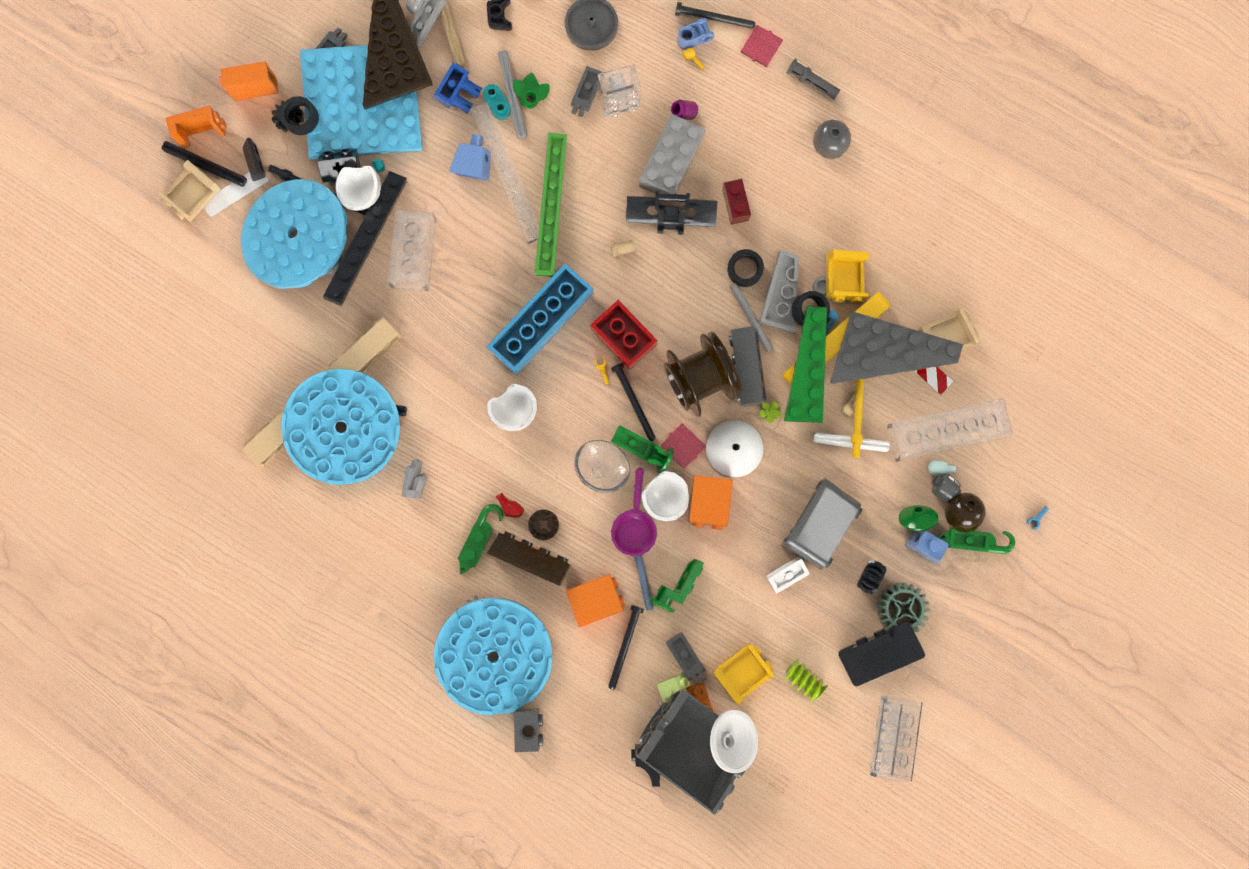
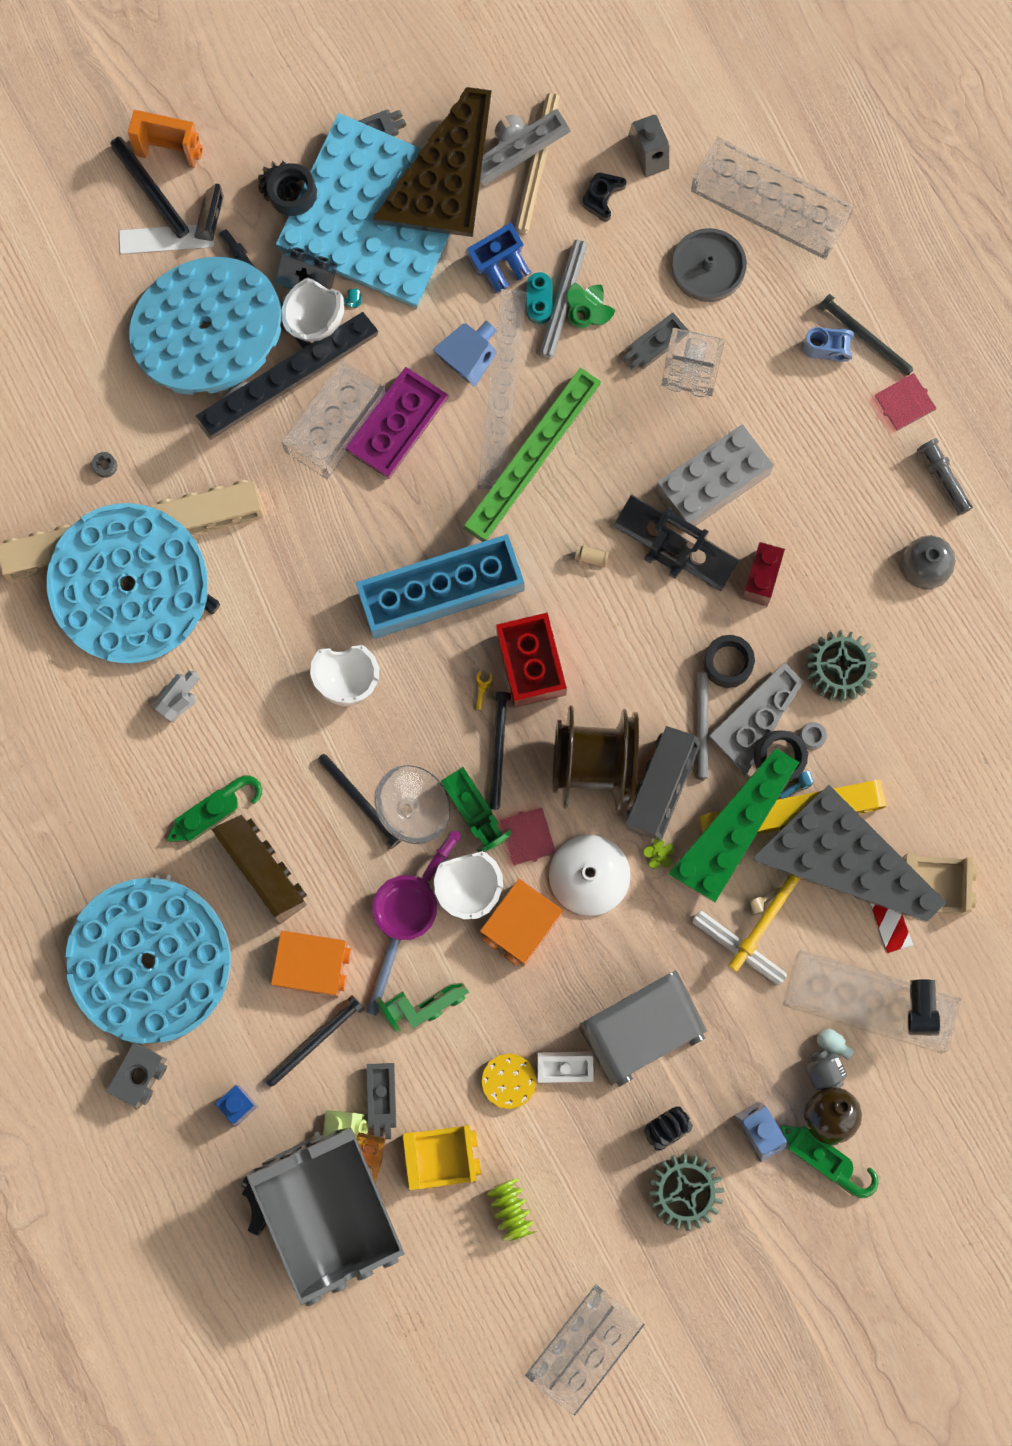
camera: 30 degrees right, 5 degrees down
tan panel [157,160,221,222] -> none
orange brick [219,61,279,101] -> none
red animal [496,493,524,518] -> none
dark brown gear [528,509,559,540] -> none
magenta brick [671,100,698,120] -> none
yellow hand [682,48,705,70] -> none
white dish [710,710,758,773] -> none
yellow panel [826,249,869,303] -> none
black bracket [838,621,925,687] -> none
green dish [898,505,938,531] -> none
dark azure hand [1027,506,1049,529] -> none
none -> dark grey bush [92,452,118,478]
none -> blue brick [215,1085,258,1126]
none -> black bar [318,754,405,849]
none -> magenta plate [346,367,448,479]
none -> yellow tile [481,1053,537,1109]
none -> sand green gear [805,630,878,702]
none -> black piece [908,979,940,1036]

